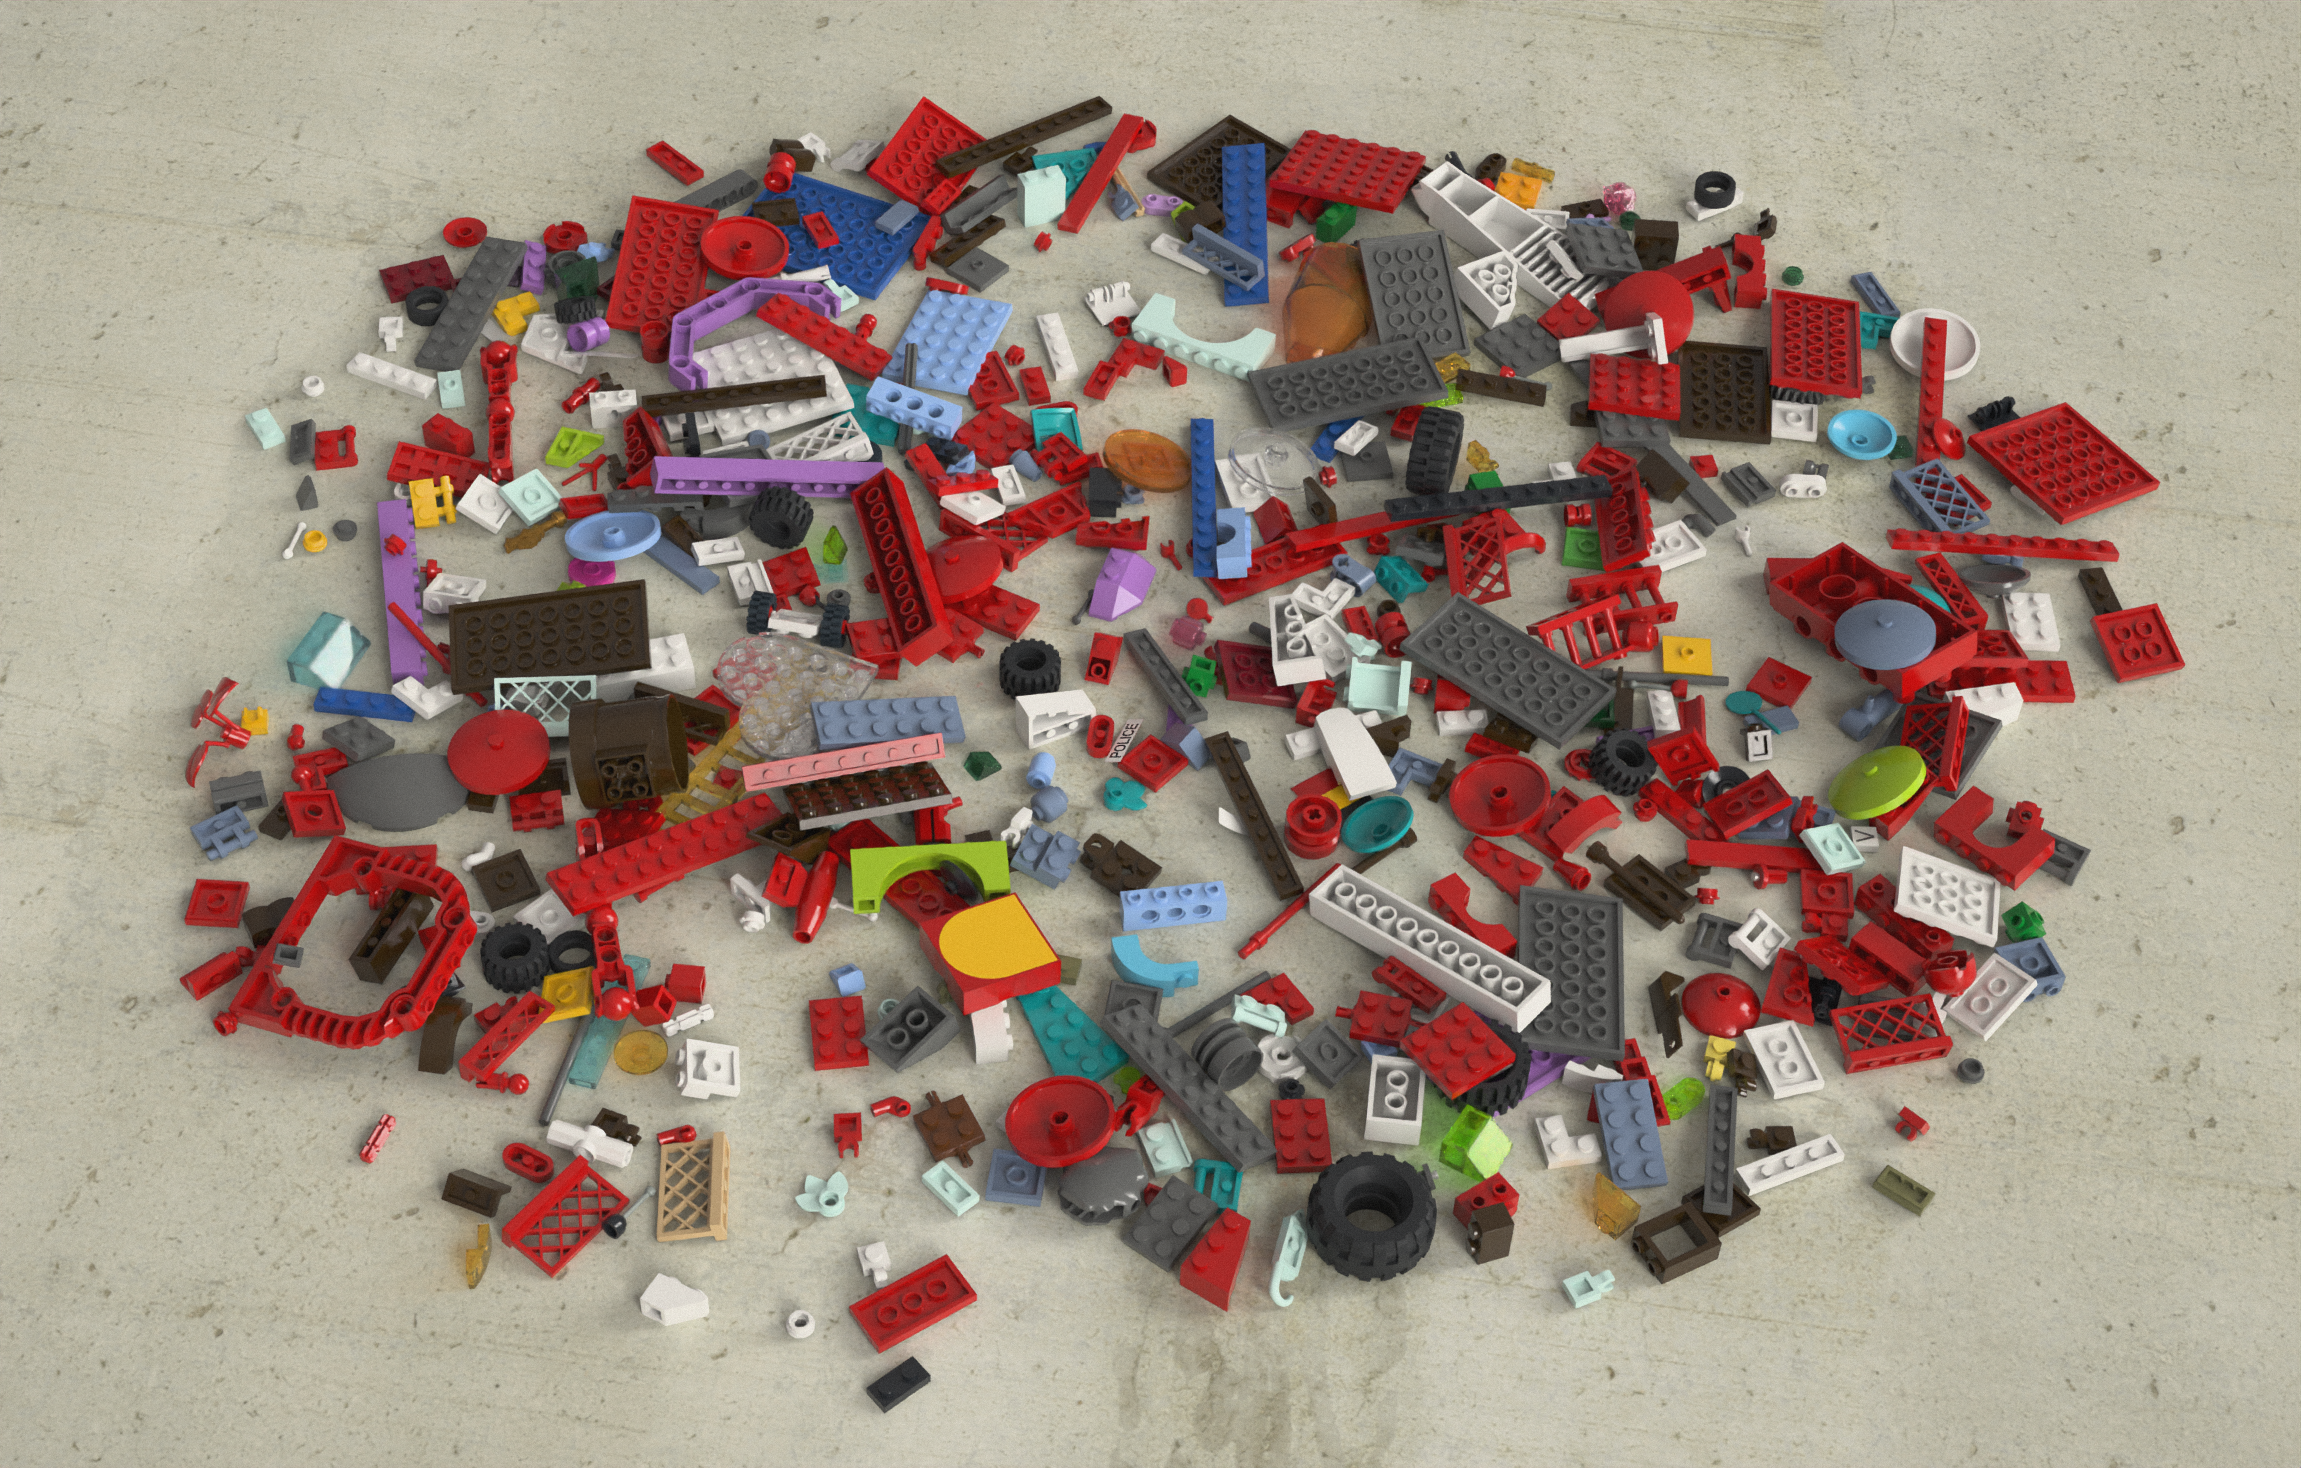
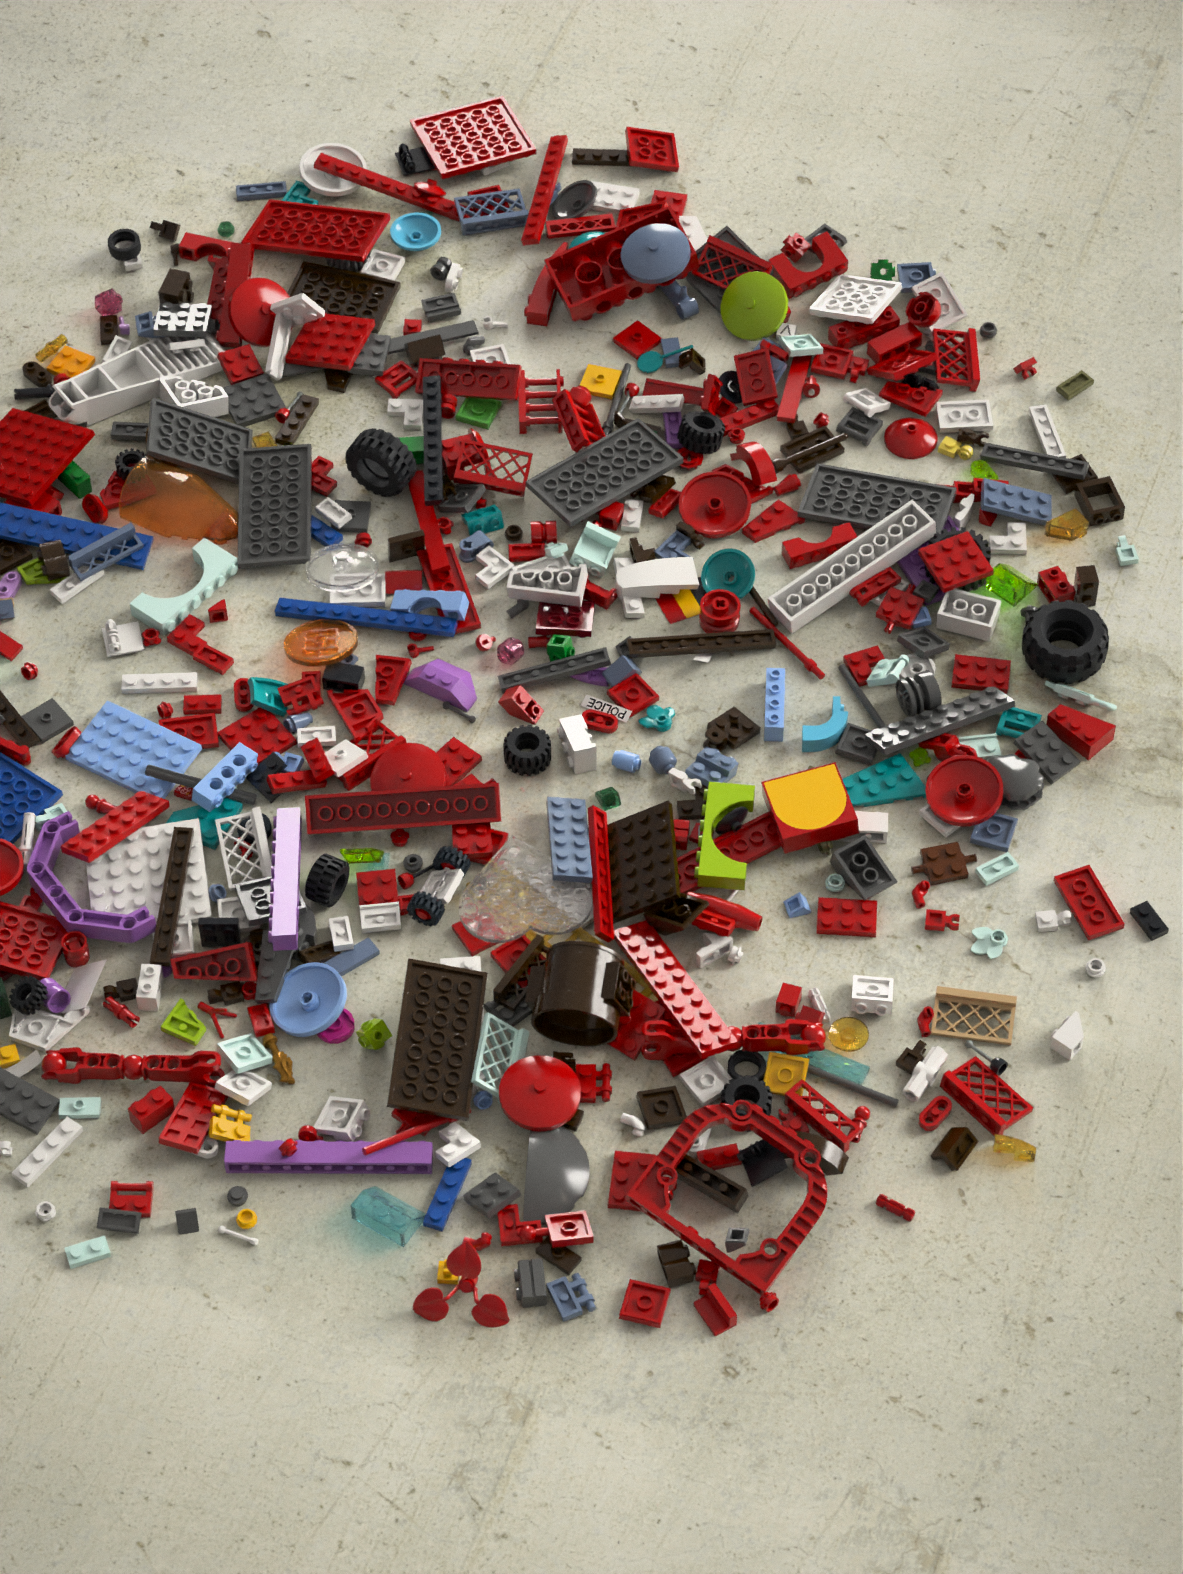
camera: 75 degrees left, 5 degrees up
black plate [1278,1079,1305,1100] -> none
clear green plate [1619,211,1641,231] -> none
dark brown piece [1648,971,1685,1058] -> none
dark brown plate [1746,1126,1797,1155] -> none

